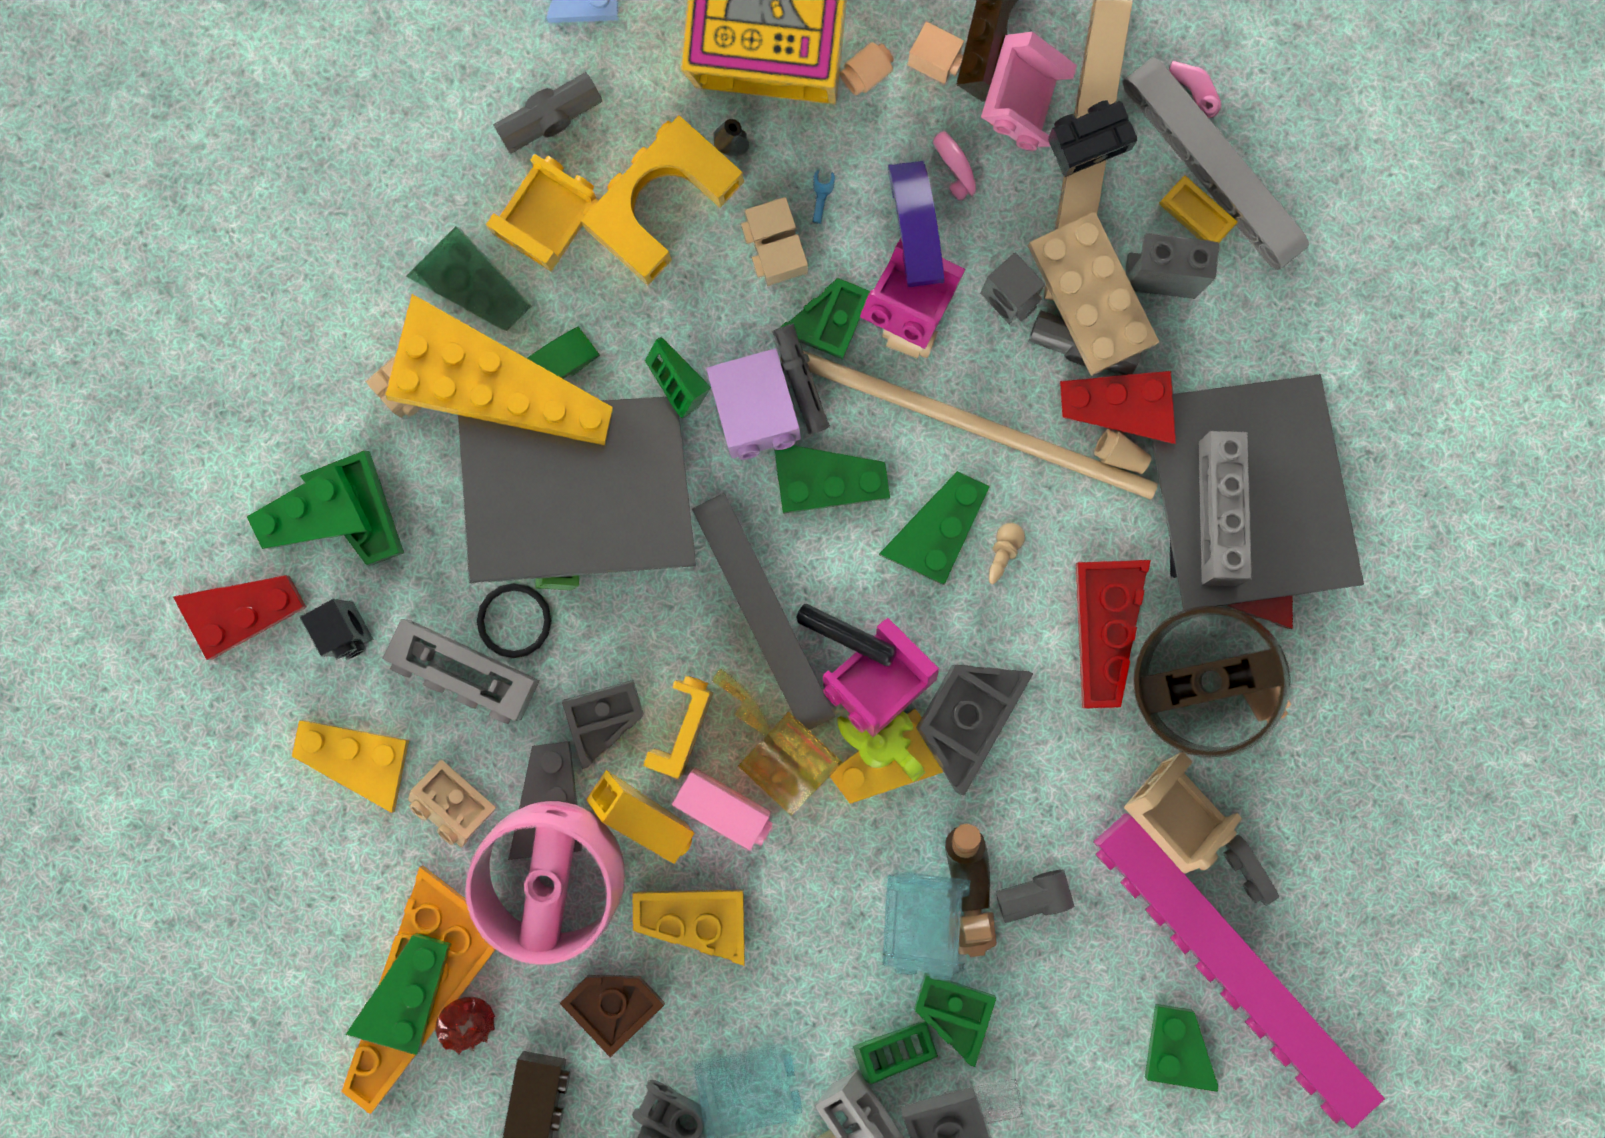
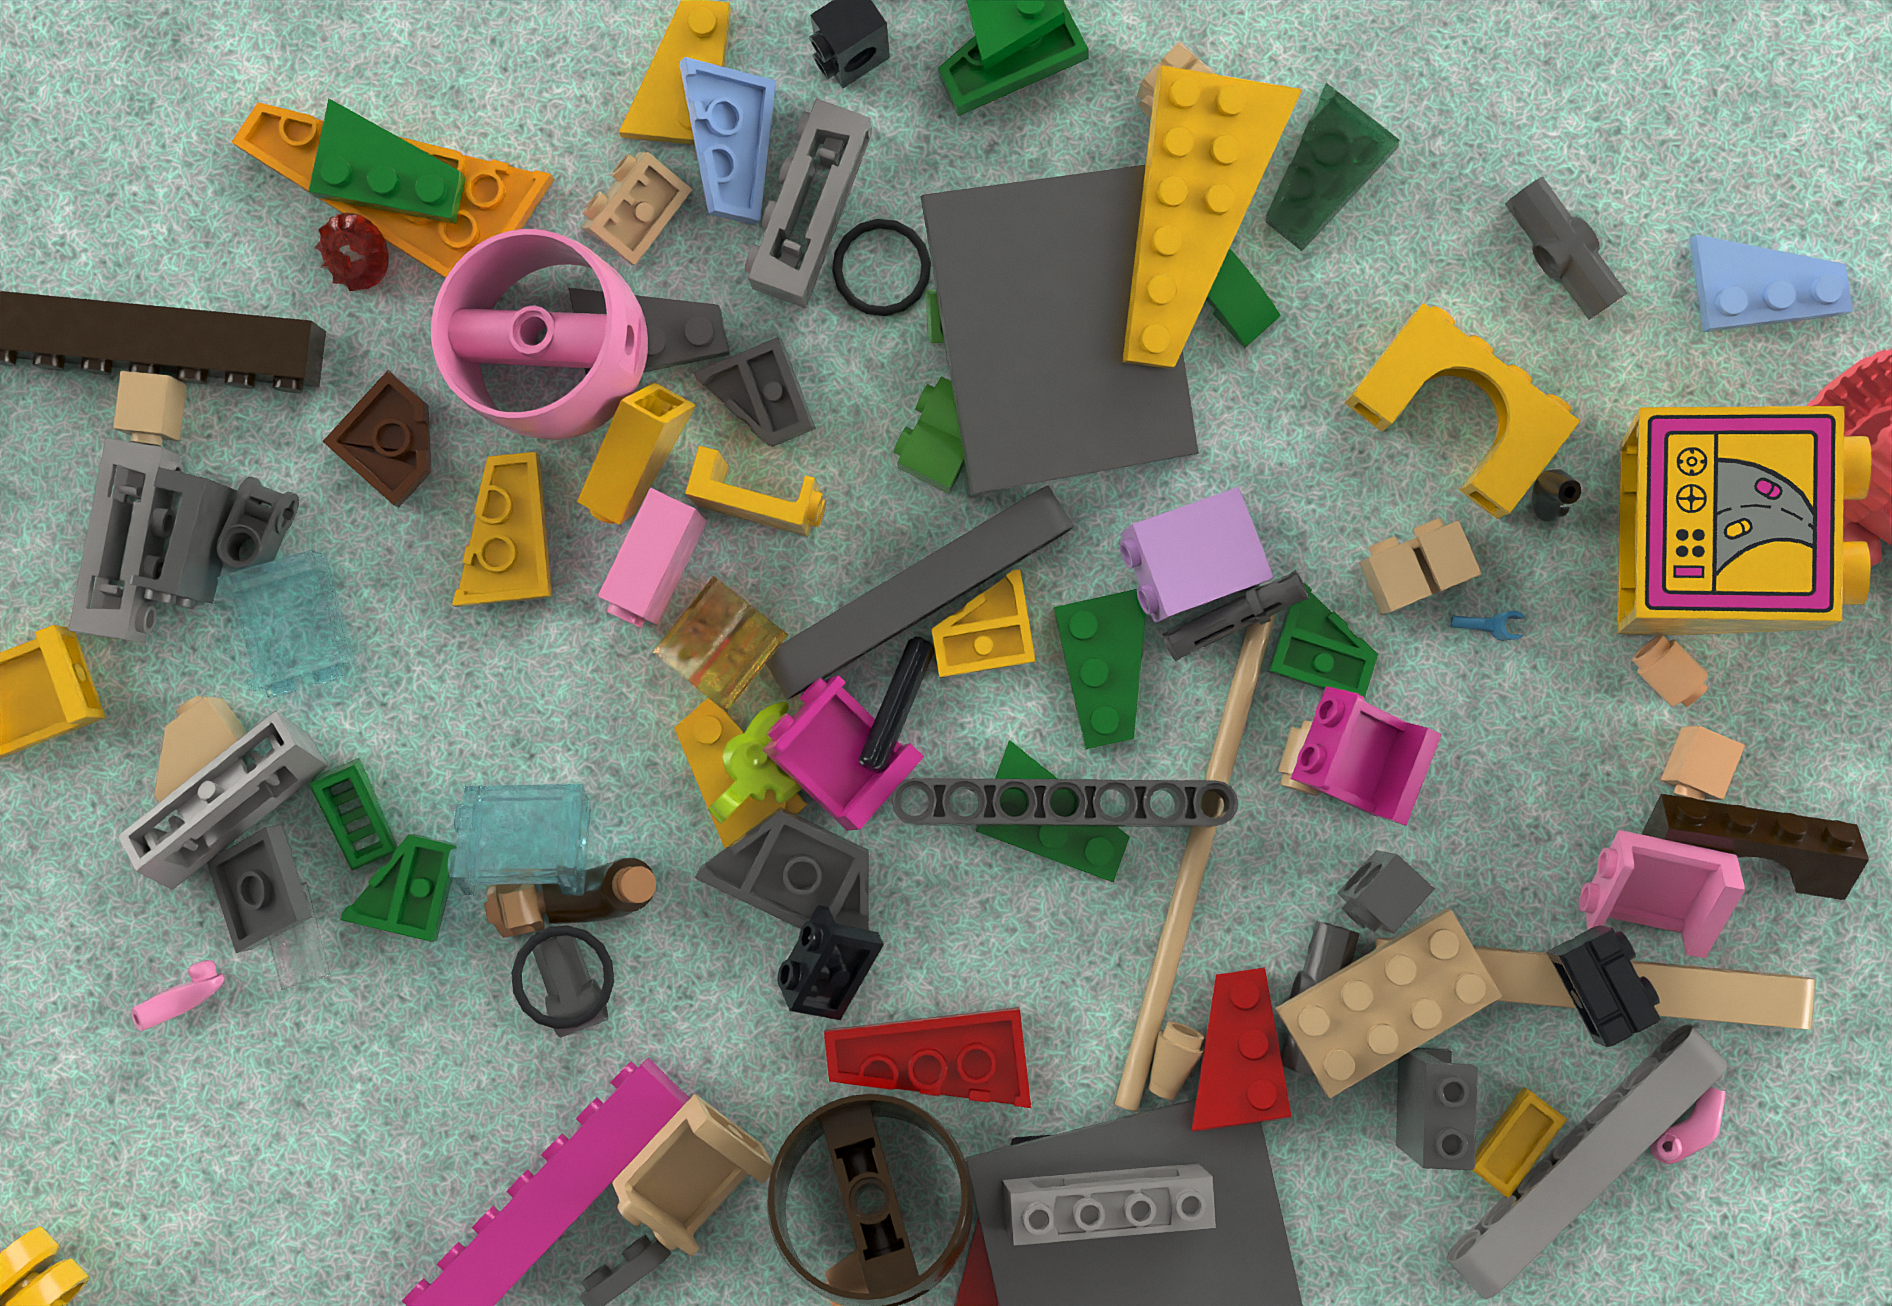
camera: 85 degrees right, 0 degrees up
yellow panel [486,154,597,272] -> none
green slope [645,337,711,419] -> none
clear yellow slope [712,668,771,736] -> none
dark purple slope [888,161,944,287] -> none
bright pink arm [933,132,976,201] -> none
tan bar [989,523,1025,584] -> none
green wing [1145,1004,1219,1092] -> none
none -> black piece [511,925,614,1030]
none -> light blue wing [679,57,776,225]
none -> black bracket [777,905,884,1020]
none -> dark grey beam [892,778,1238,828]
none -> bright green brick [893,376,965,494]
none -> yellow wing [931,569,1036,678]

